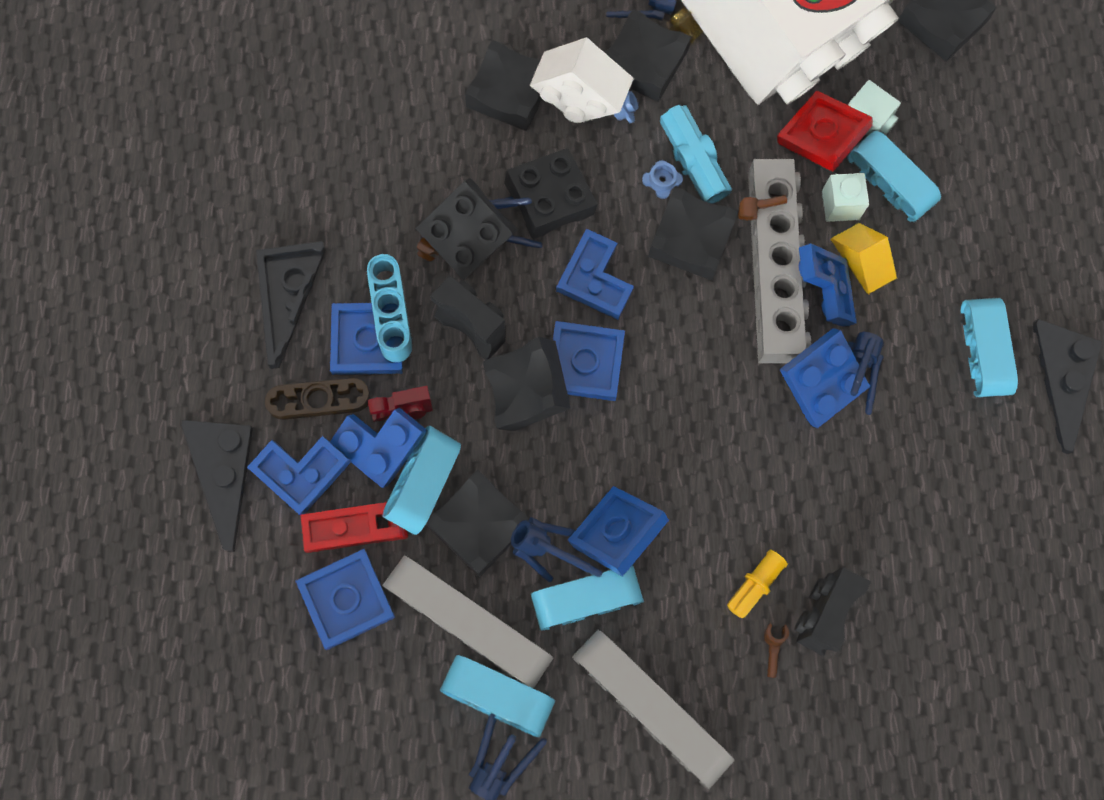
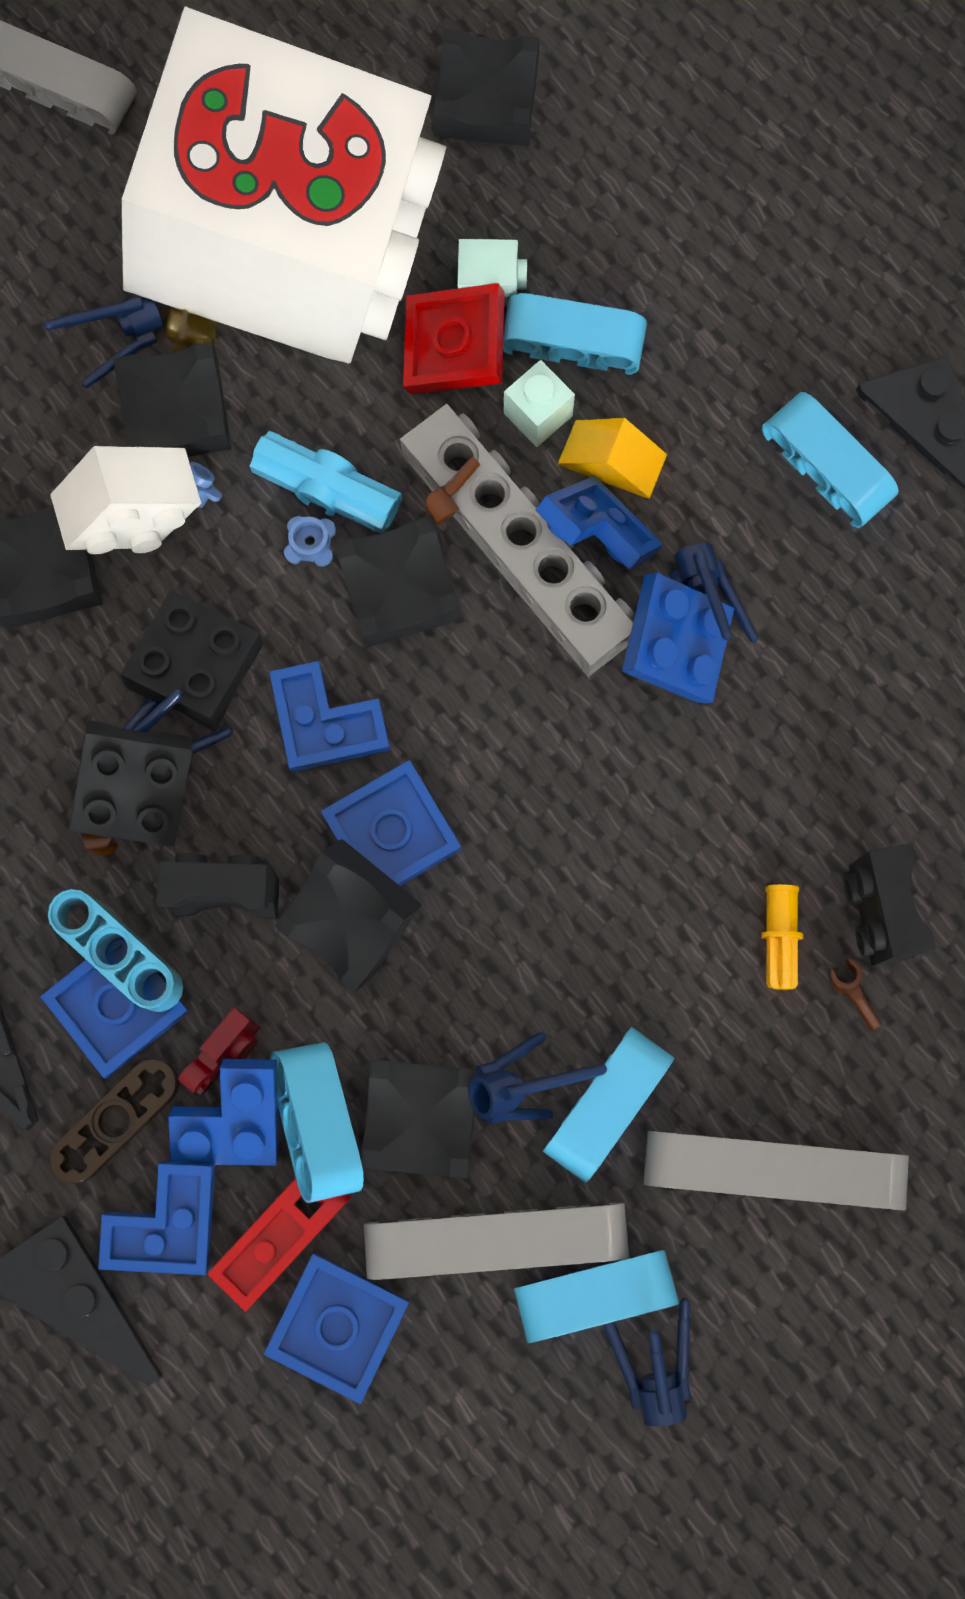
camera: 30 degrees left, 5 degrees up
blue plate [568,486,669,577] -> none

